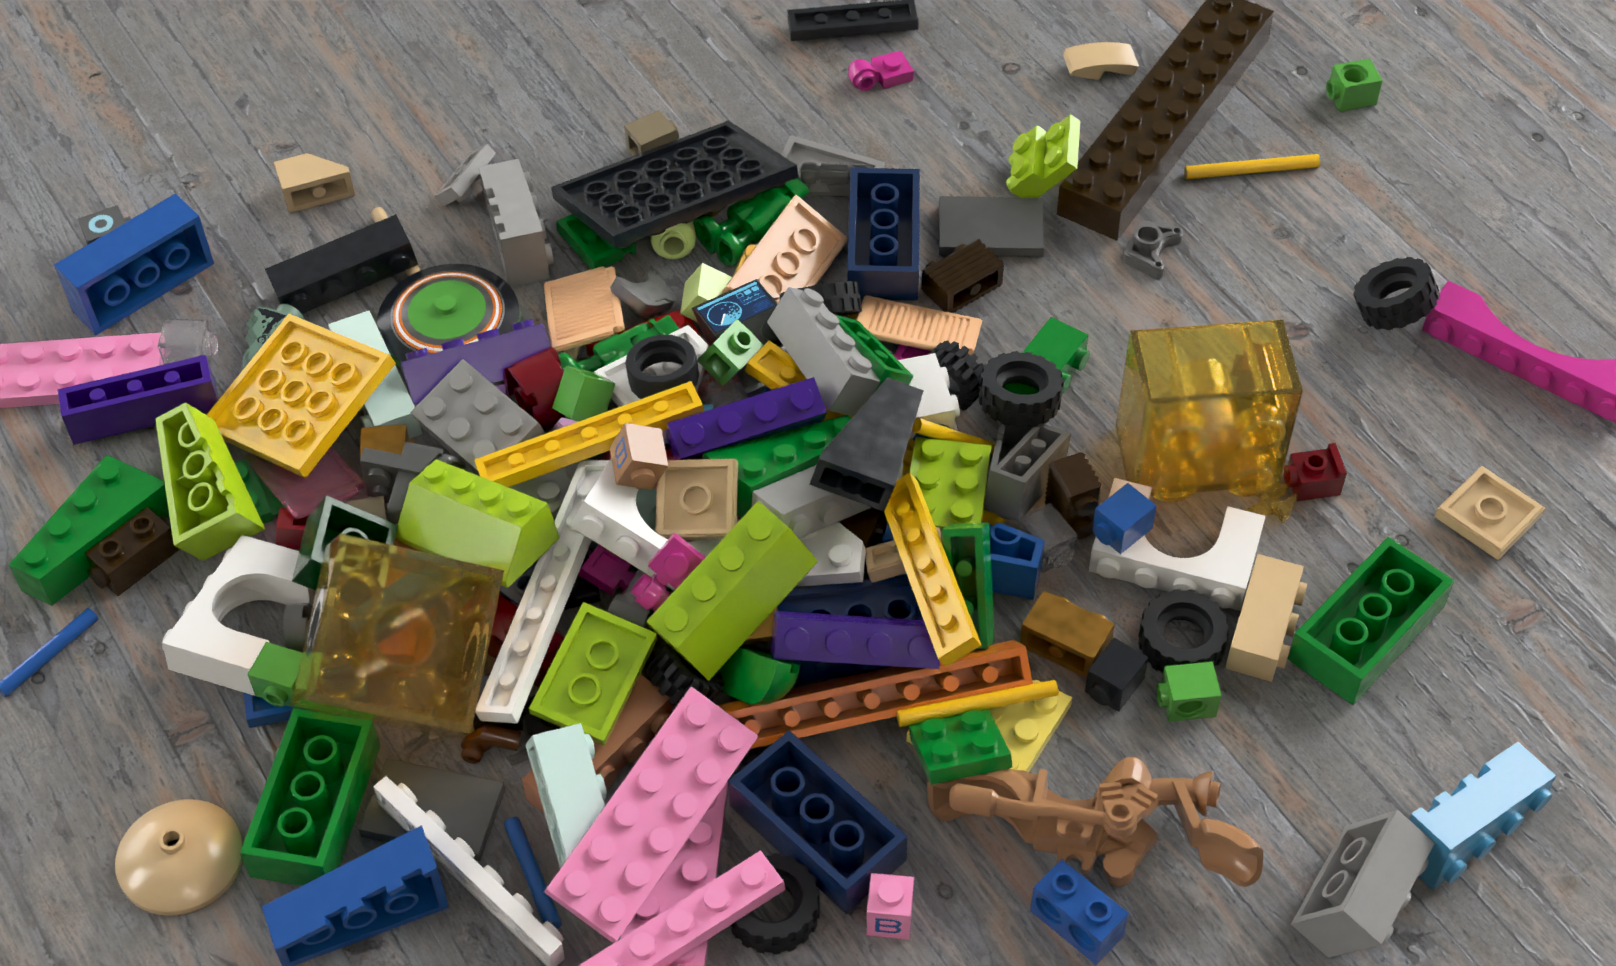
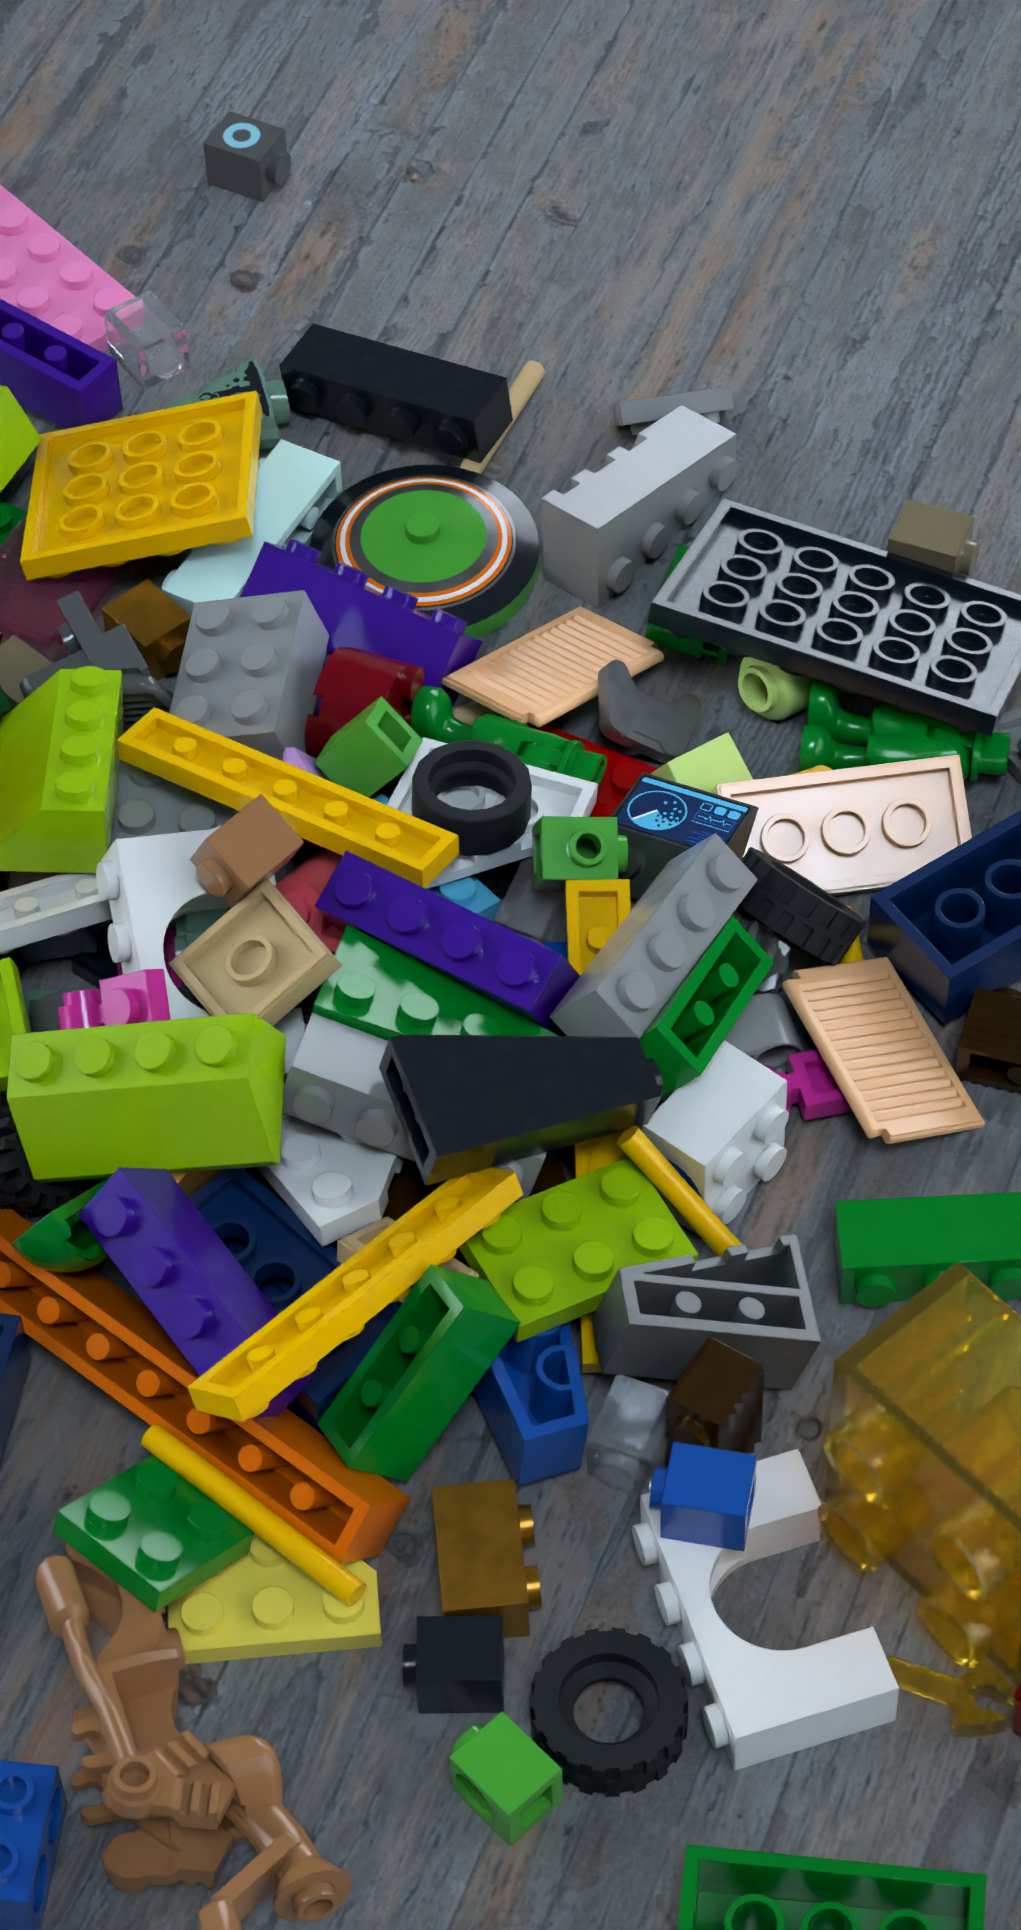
camera: 55 degrees right, 0 degrees up
blue brick [54,193,214,336] -> none
tan slope [274,153,355,213] -> none
black tyre [929,341,984,411] -> none
black tyre [978,351,1064,428] -> none
tan brick [1225,554,1308,682] -> none

